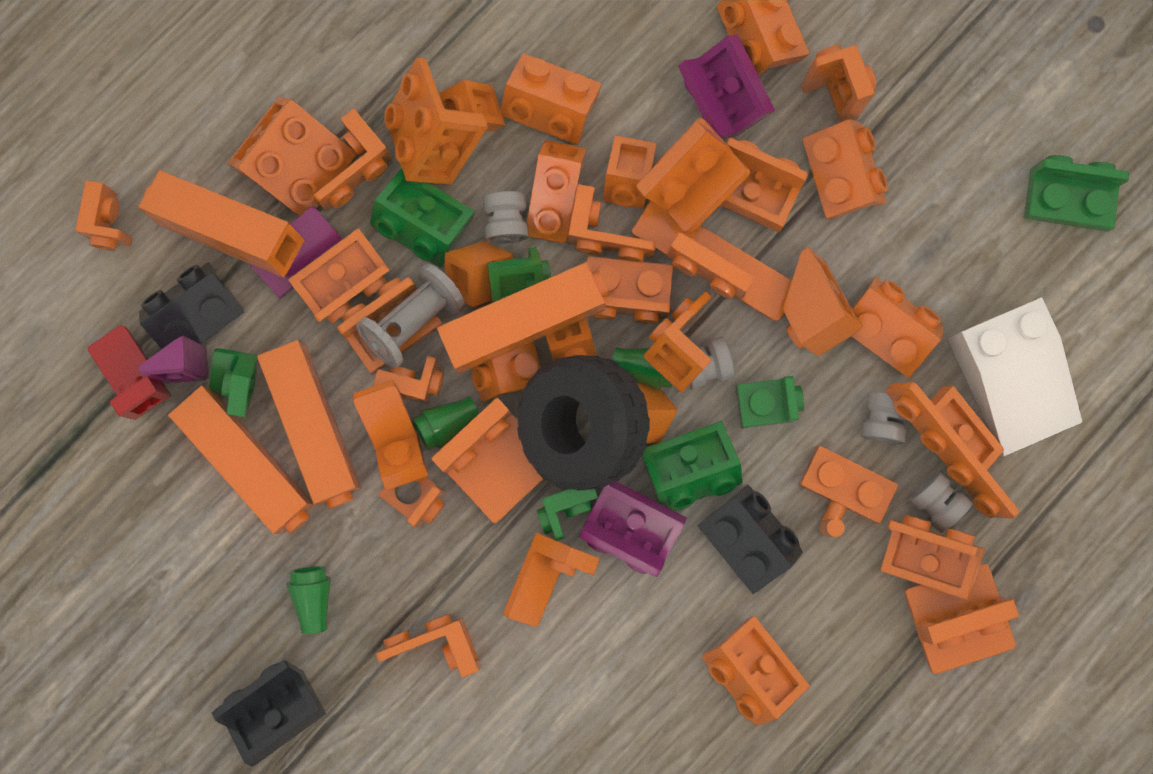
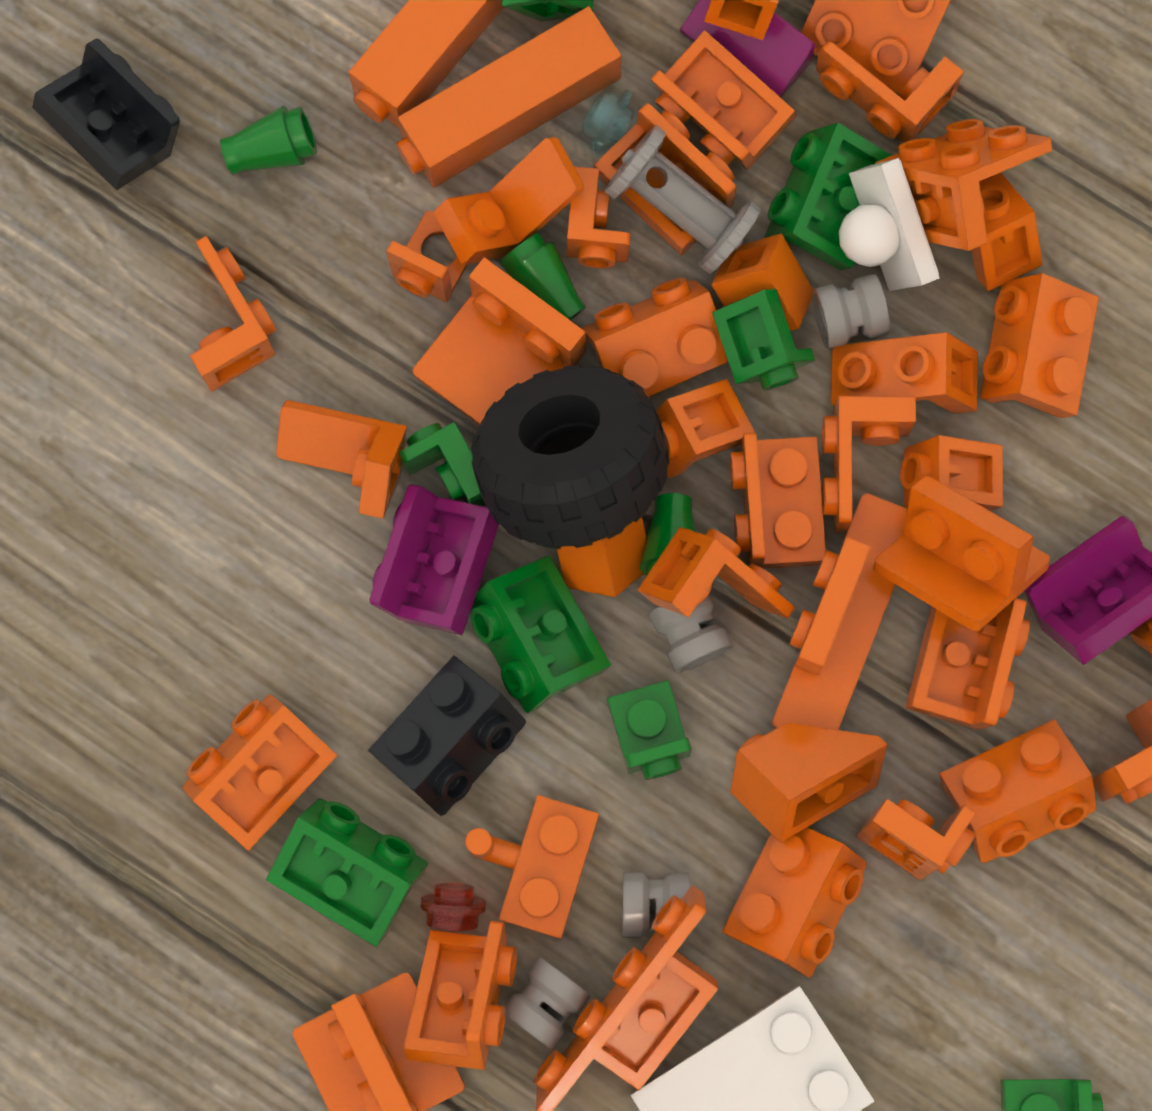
camera: 85 degrees right, 5 degrees down
orange brick [436,262,609,374] -> none
none -> green bracket [266,798,428,947]
none -> clear red plate [420,883,486,931]
none -> clear light blue plate [580,88,634,152]
none -> white tile [838,158,939,291]
none -> orange bracket [856,799,976,881]

